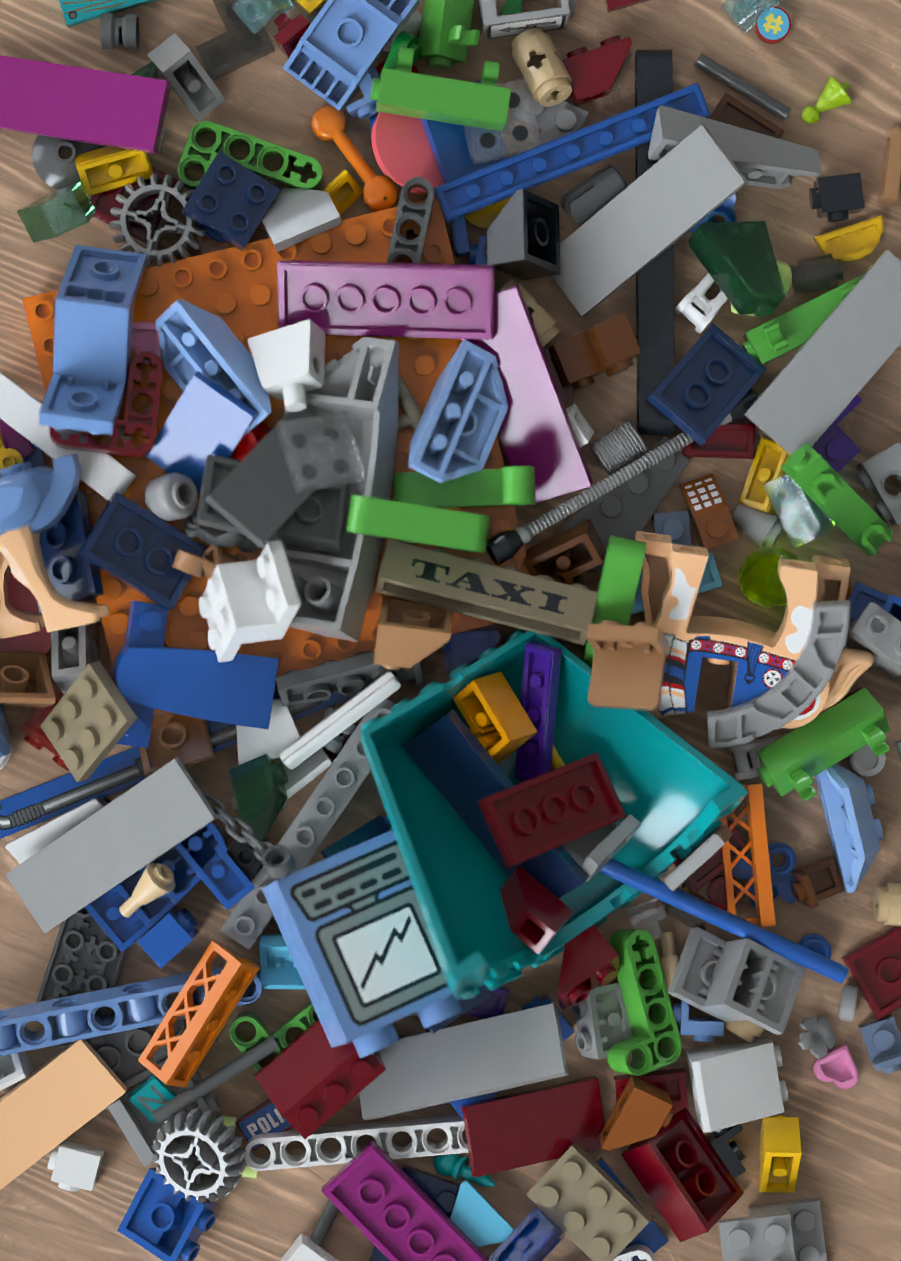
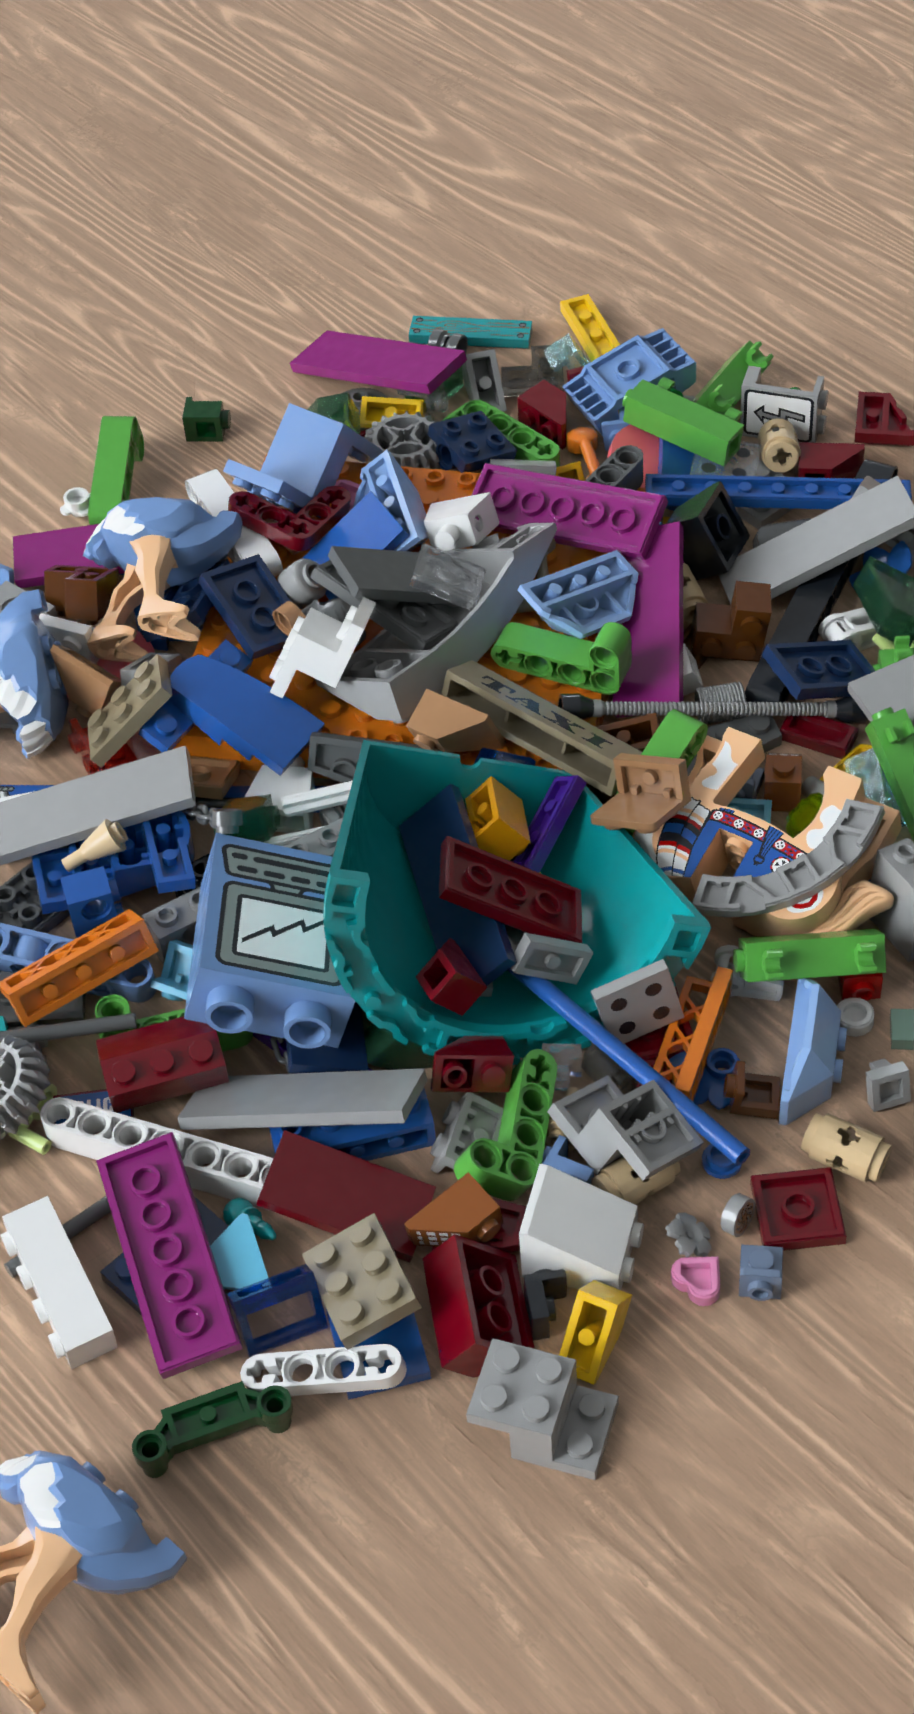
camera: 30 degrees right, 40 degrees down
bright green beam [346,495,490,553] -> none
none -> dark red slope [517,380,567,450]

